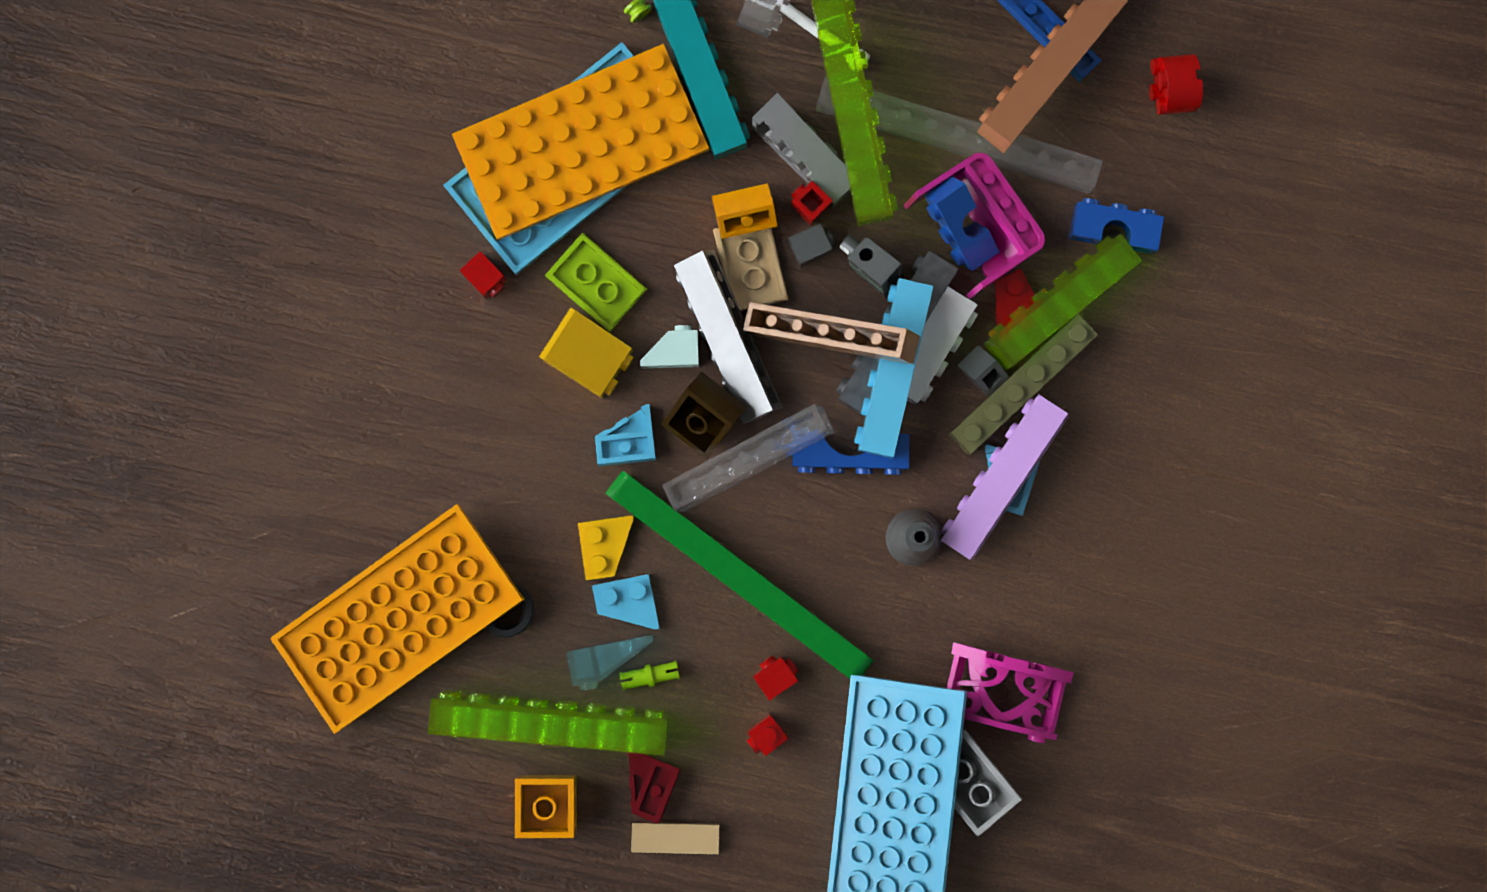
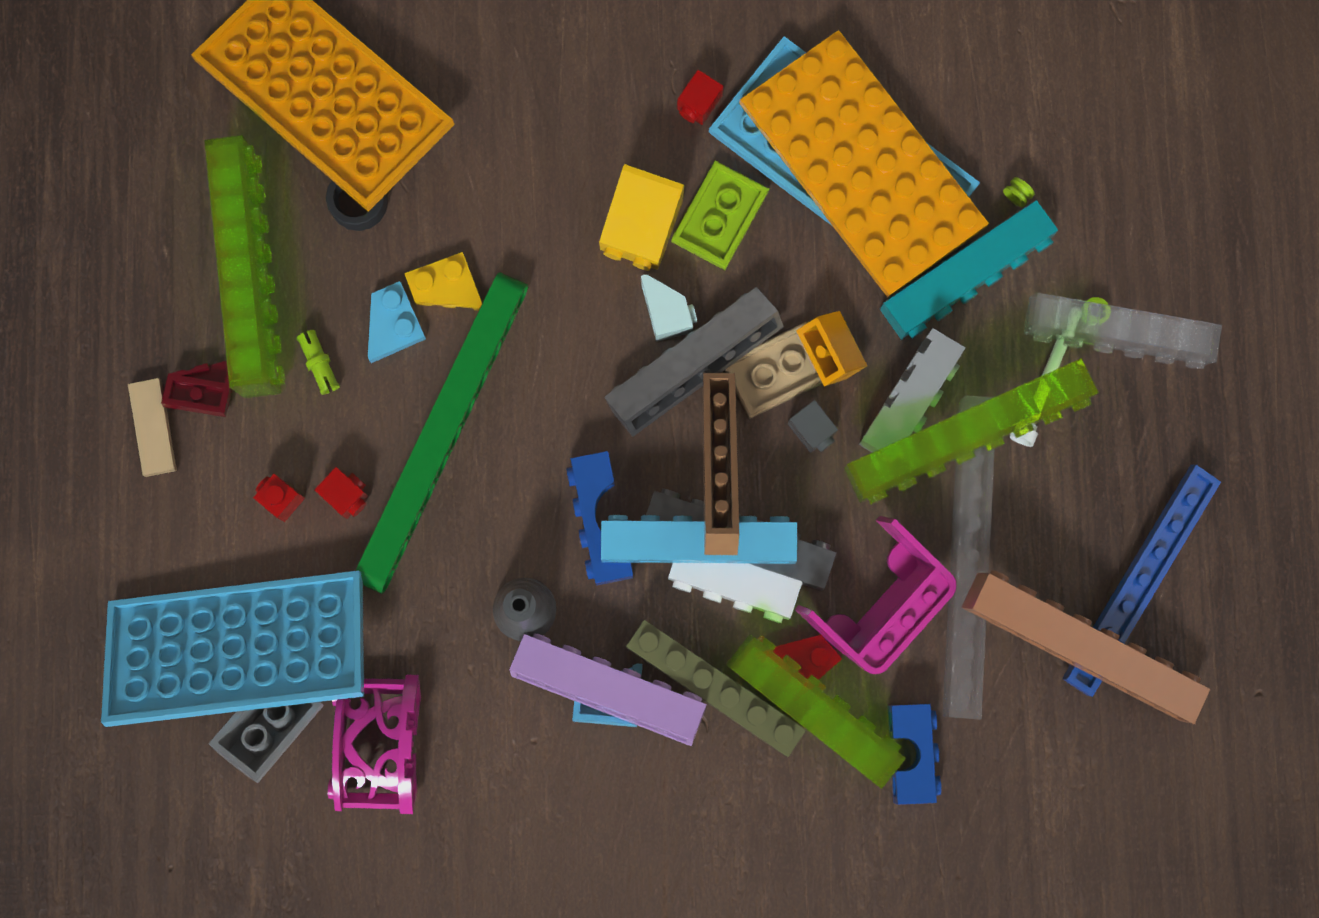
camera: 75 degrees right, 5 degrees down
light orange brick [515,775,577,838] -> none
clear light blue slope [566,634,654,690] -> none
medium azure wing [595,404,656,467] -> none
dark brown brick [661,371,747,460] -> none
clear brick [662,404,835,512] -> none
red brick [791,181,833,226] -> none
dark grey torso [840,235,904,298] -> none
blue arch [924,176,1000,271] -> none
dark grey brick [958,345,1009,397] -> none
red brick [1149,54,1203,115] -> none

